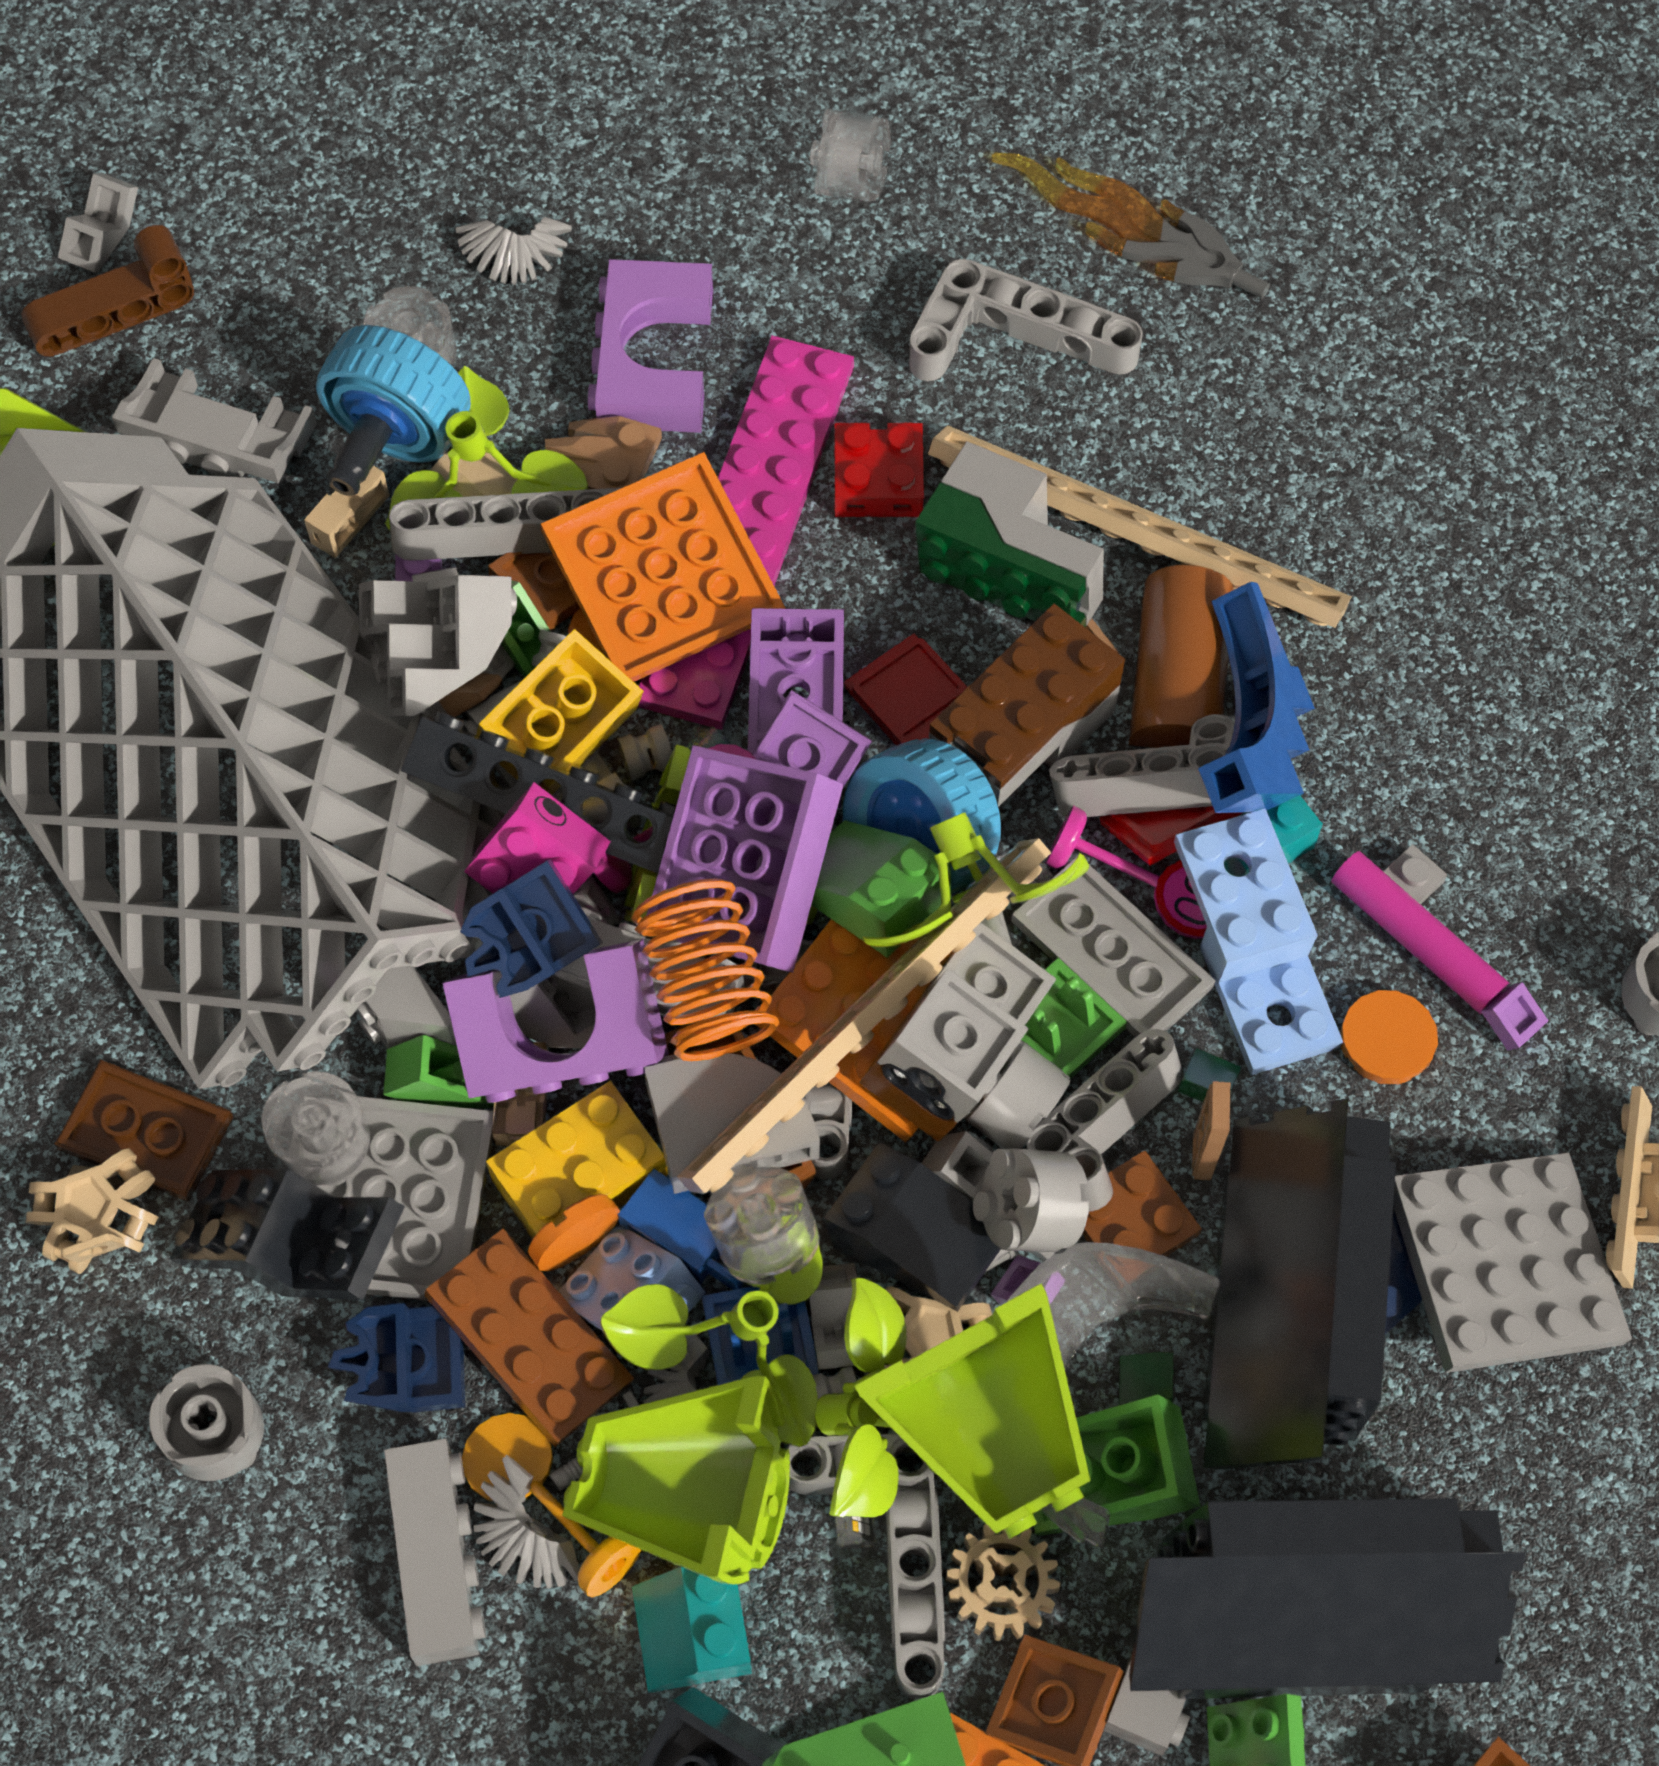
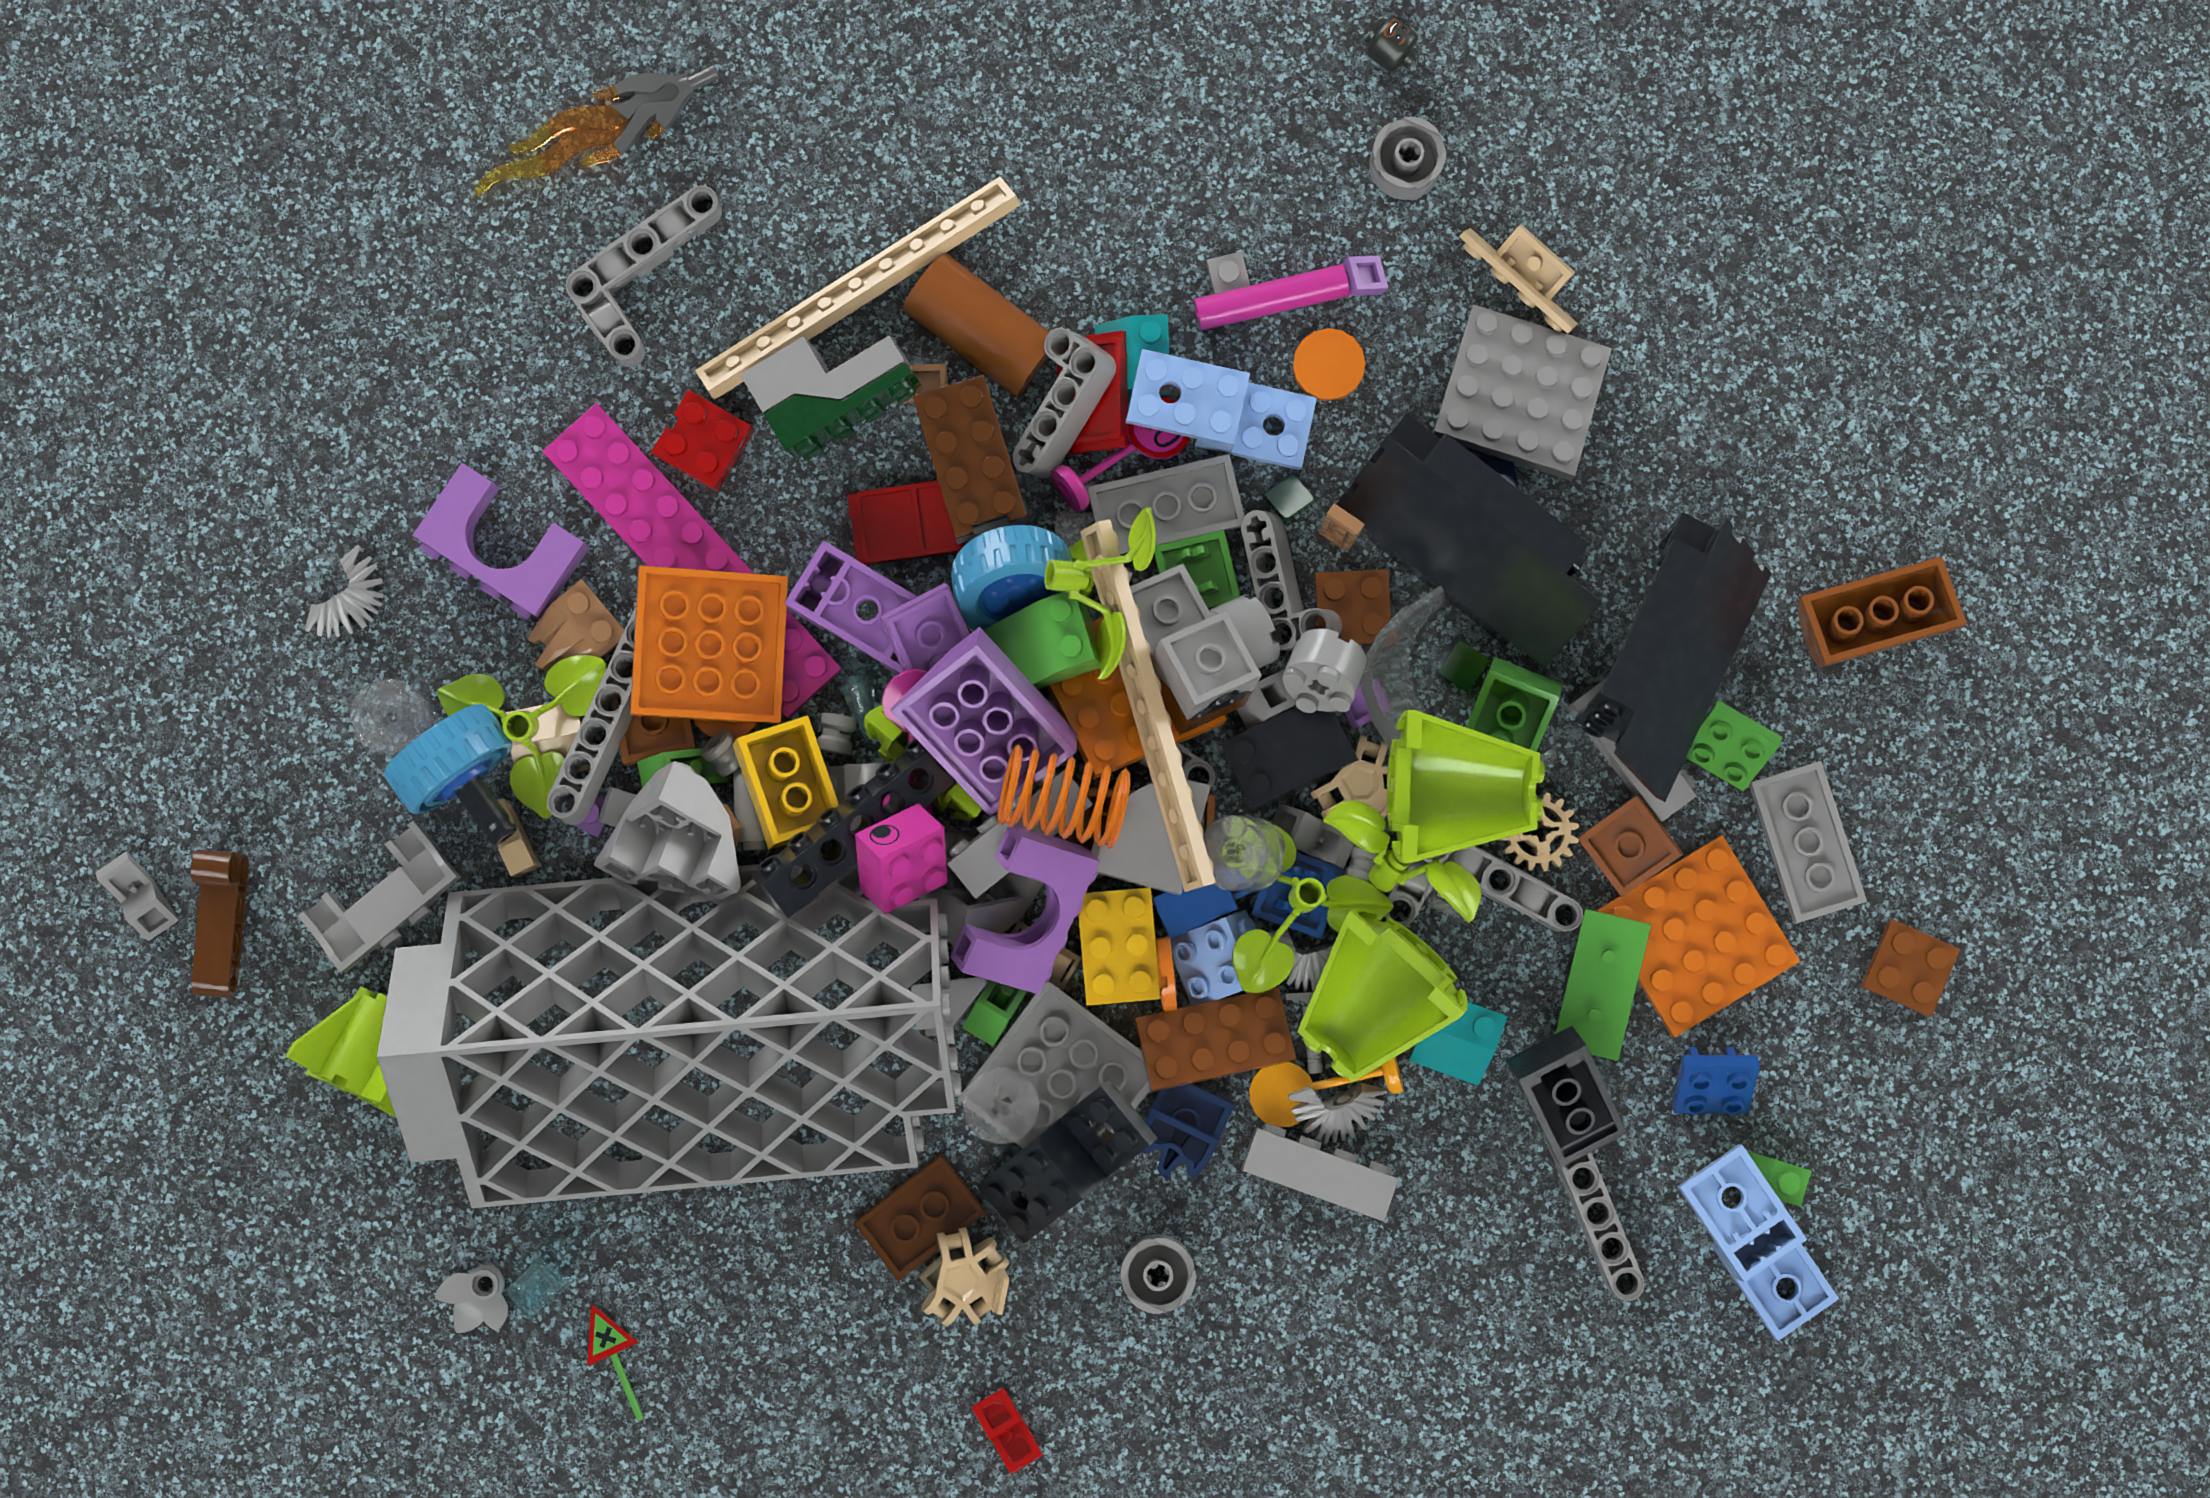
camera: 60 degrees left, 20 degrees up
dark blue plate [460,859,603,998] -> none
clear brick [810,109,891,202] -> none
blue arch [1198,582,1315,813] -> none

